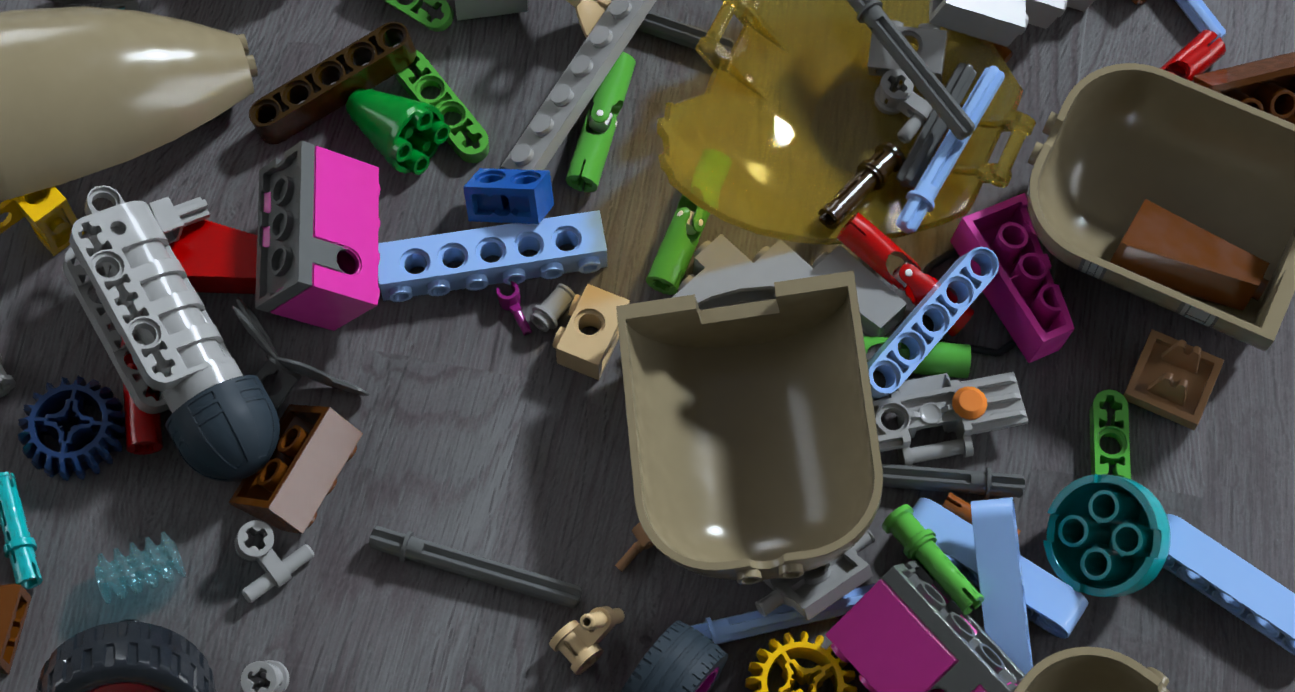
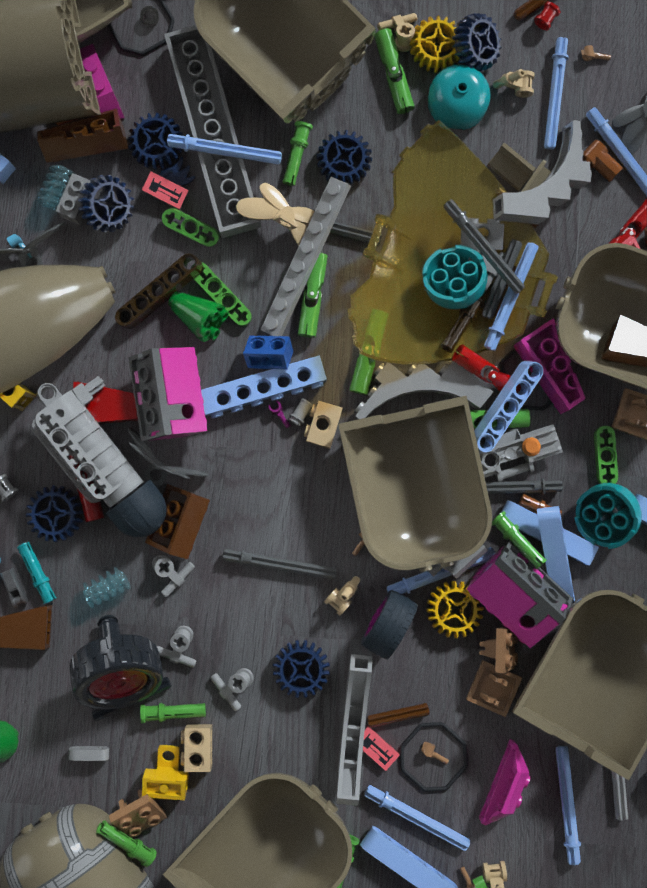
camera: 10 degrees left, 20 degrees up
none -> teal cylinder [422,245,488,309]

